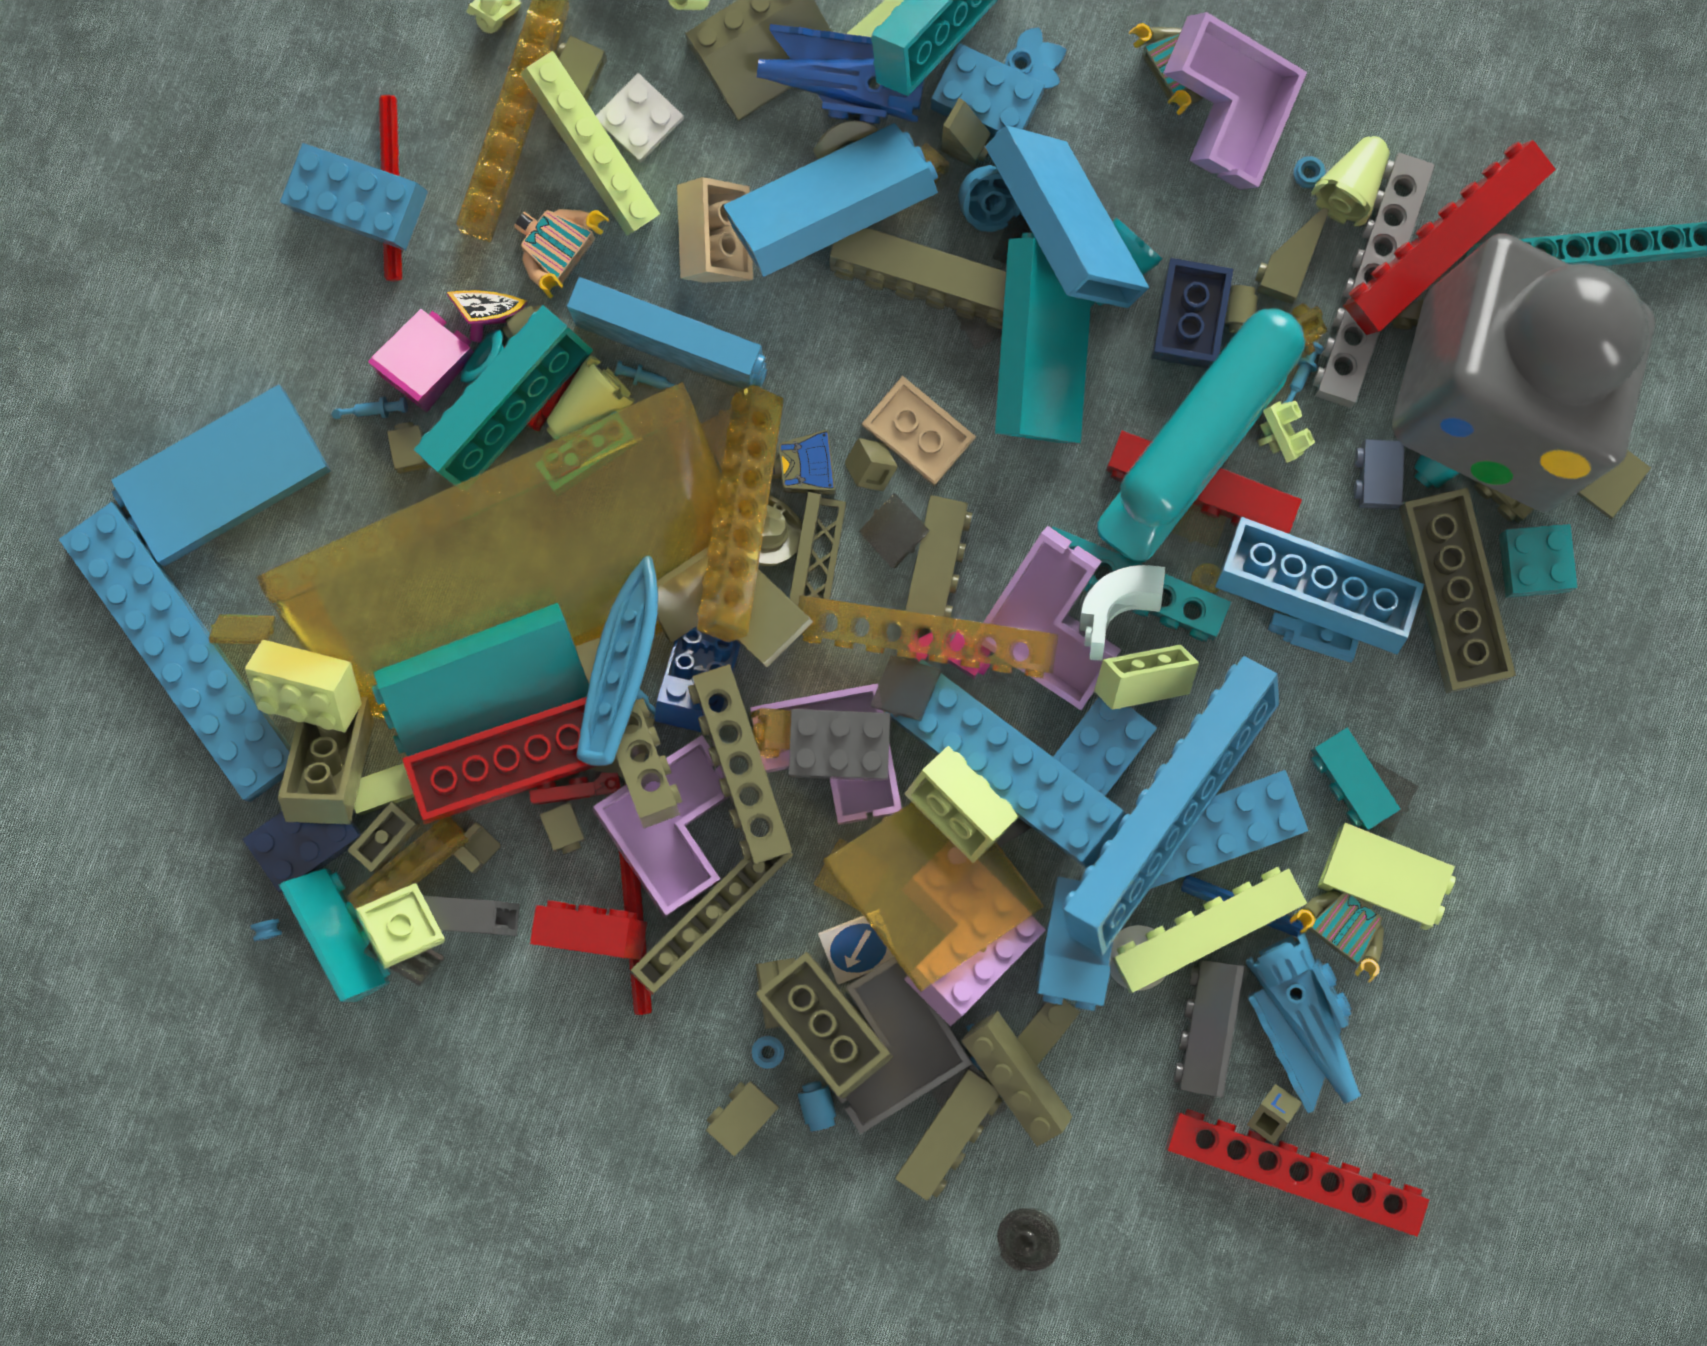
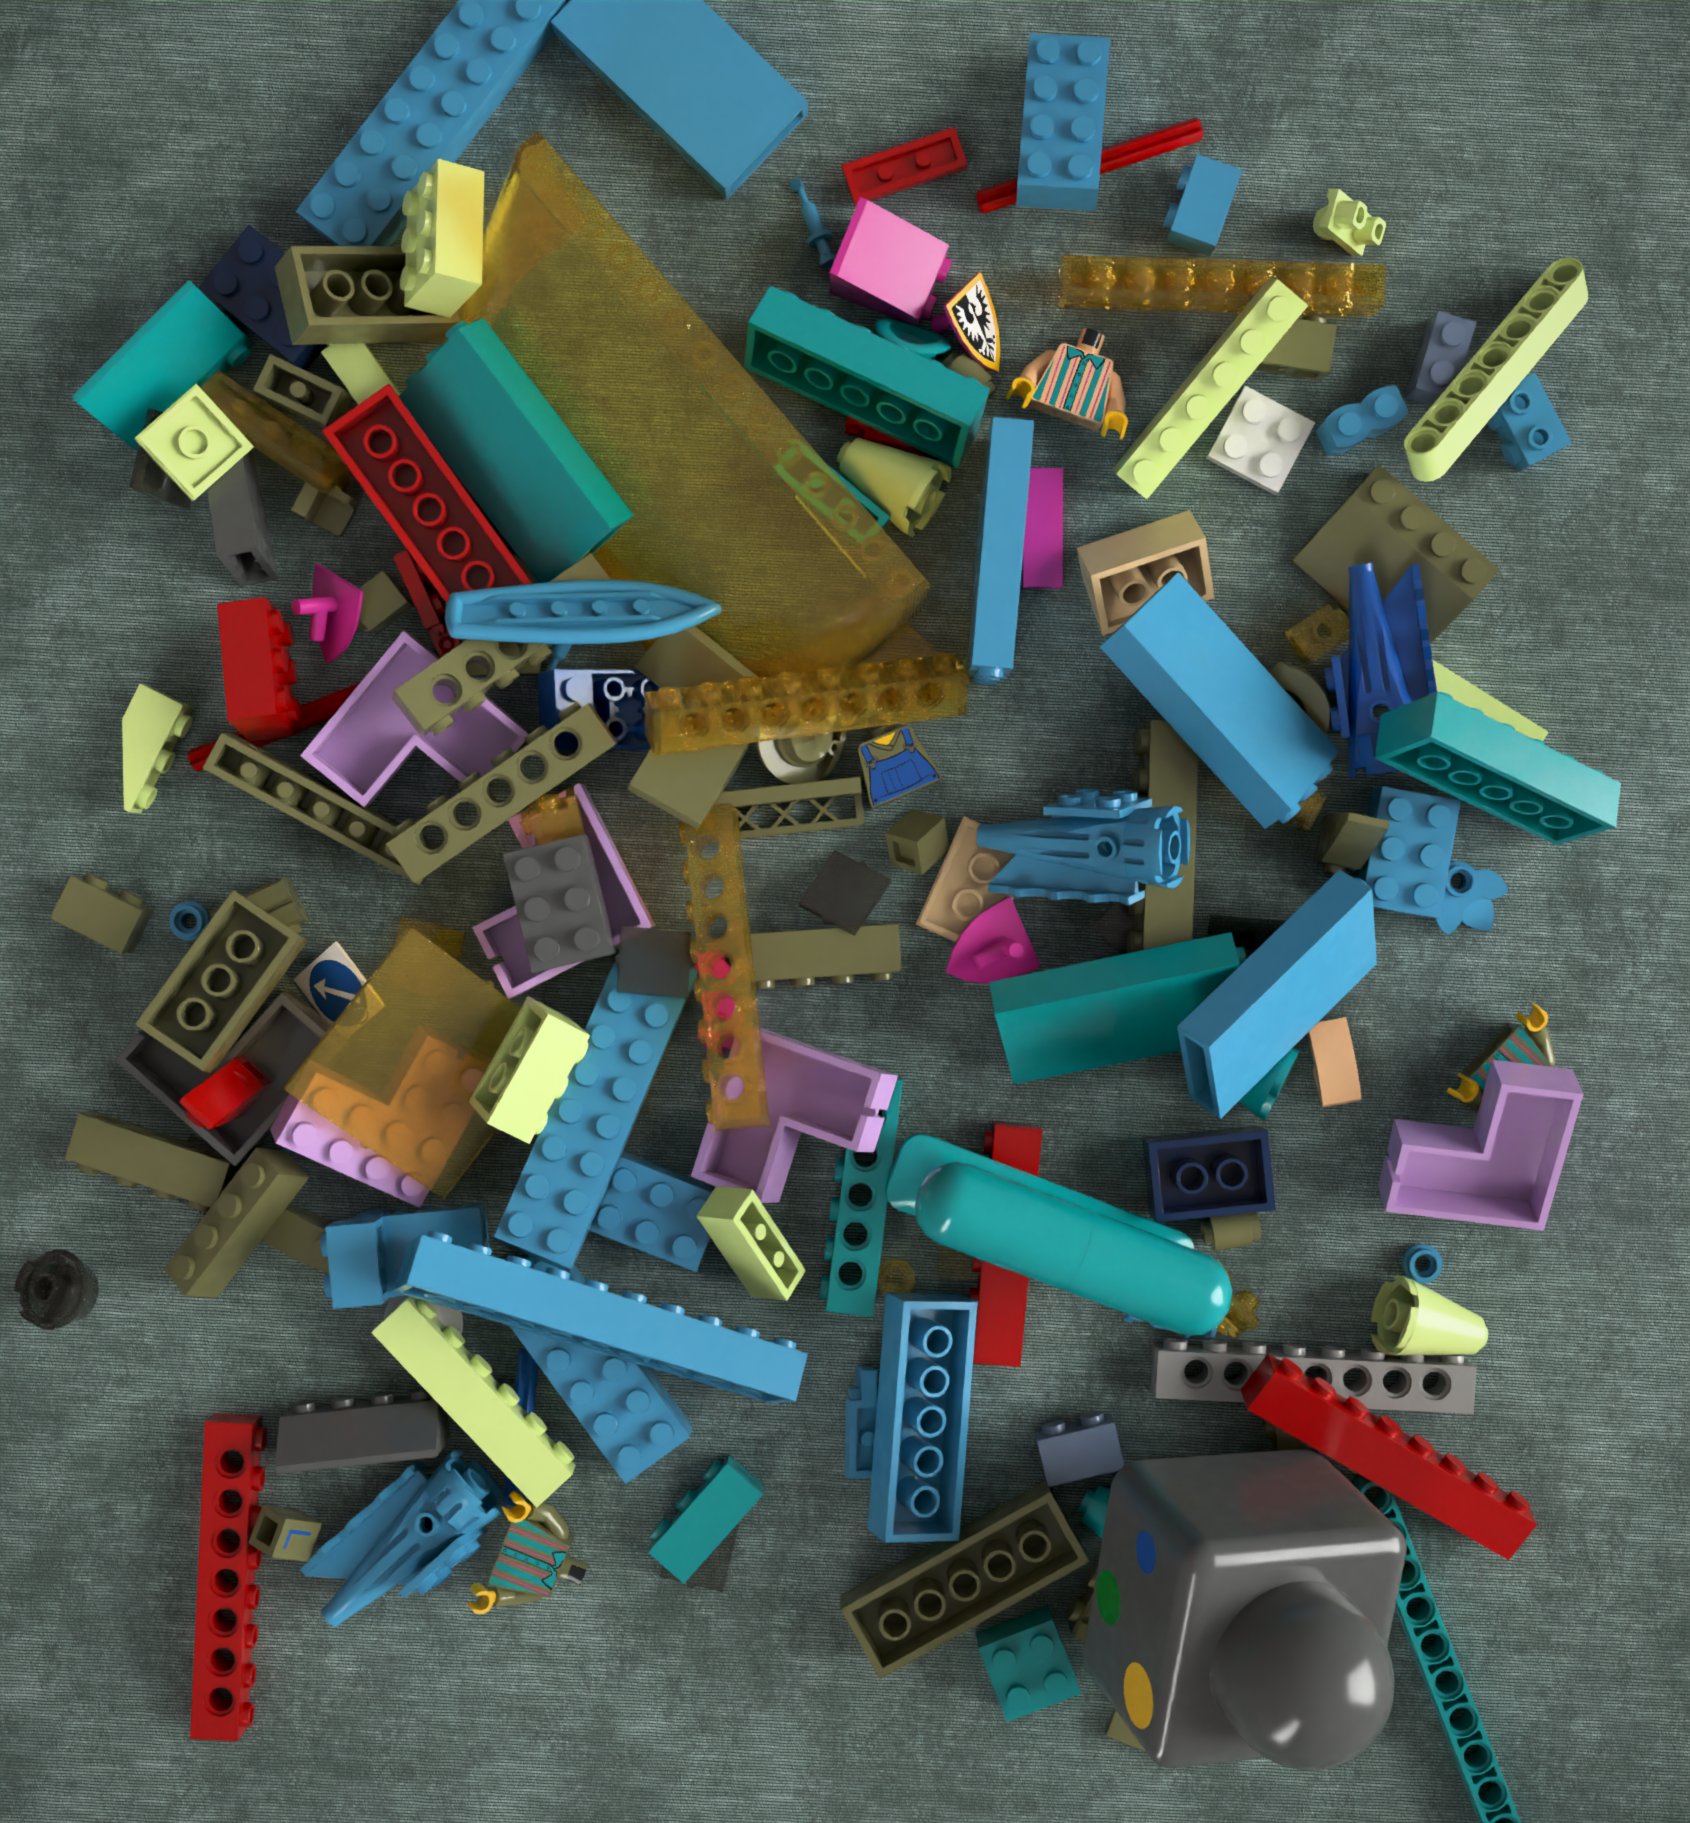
camera: 70 degrees right, 5 degrees up
clear yellow piece [209,614,276,644] -> none
dark azure bush [250,919,282,942] -> none
olive brick [387,422,430,474] -> none
dark azure piece [614,360,688,396] -> none
dark azure brick [797,1081,837,1131] -> none
dark azure cylinder [958,165,1021,232] -> none
light aqua arch [1079,565,1165,661] -> none
olive slope [1255,208,1329,305] -> none
yellowish green hips [1257,401,1315,463] -> none
yellowish green panel [1317,823,1456,930] -> none
none -> yellowish green slope [122,684,194,814]
none -> red slope [179,1056,273,1130]
none -> dark pink shield [292,563,363,664]
none -> red plate [842,127,968,207]
none -> dark pink shield [945,896,1041,984]
none -> dark azure piece [976,788,1191,905]
none -> dark pink tile [1022,468,1063,589]
none -> dark azure brick [1162,154,1243,257]
none -> clear yellow brick [1283,604,1349,666]
none -> light nougat slope [1307,1017,1362,1108]
none -> dark azure brick [1315,386,1409,456]

